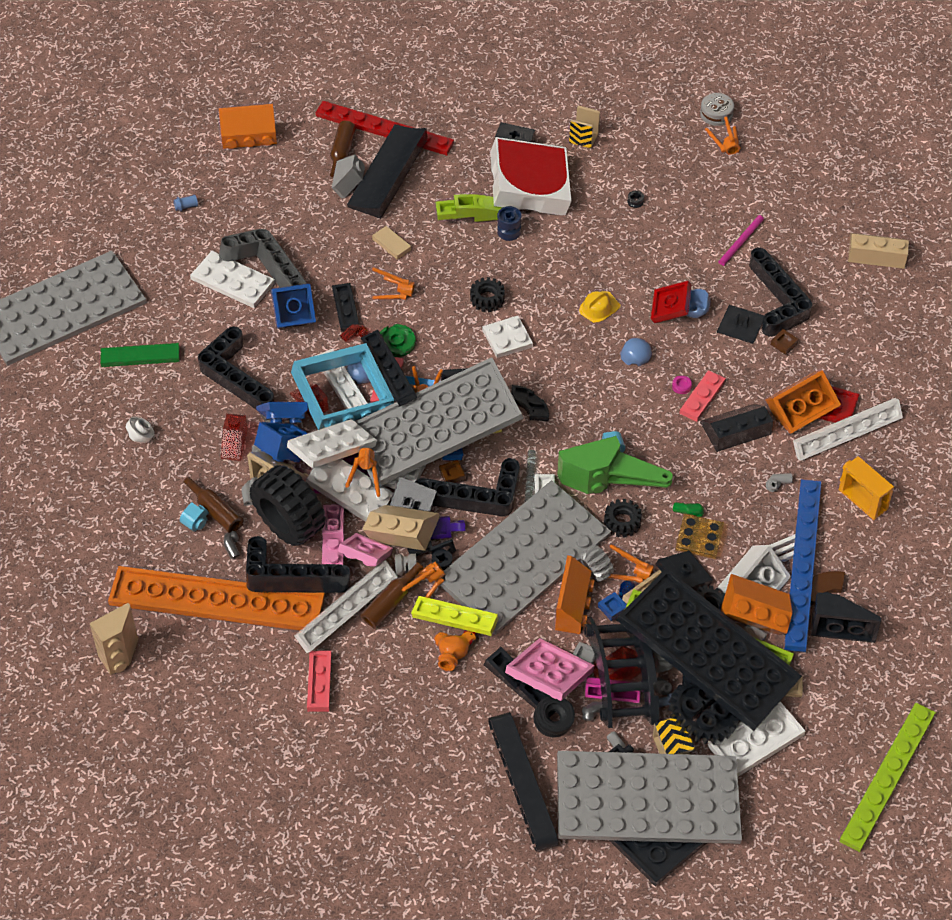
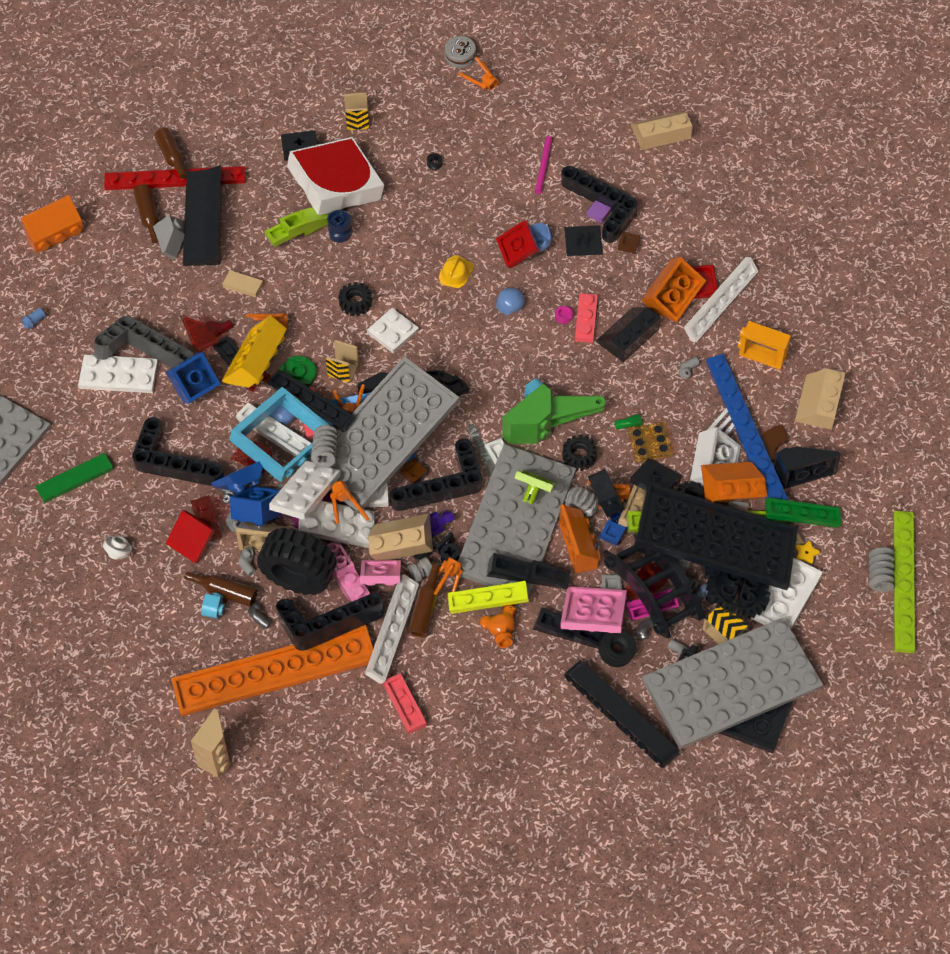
camera: 25 degrees left, 5 degrees up
piece [390,477,438,512] -> none
none -> reddish brown piece [155,128,186,179]
none -> red tile [165,510,215,564]
none -> clear red slope [180,315,218,352]
none -> dark red arm [205,320,233,335]
none -> yellow slope [222,315,287,388]
none -> light grey piece [311,425,338,468]
none -> tan piece [326,340,359,383]
none -> black slope [486,553,570,589]
none -> lime tile [514,469,558,505]
none -> medium lavender tile [586,201,611,223]
none -> black slope [588,469,625,518]
none -> green plate [765,498,842,528]
none -> tan slope [795,369,845,430]
none -> yellow plate [795,541,820,564]
none -> light grey piece [869,547,894,592]

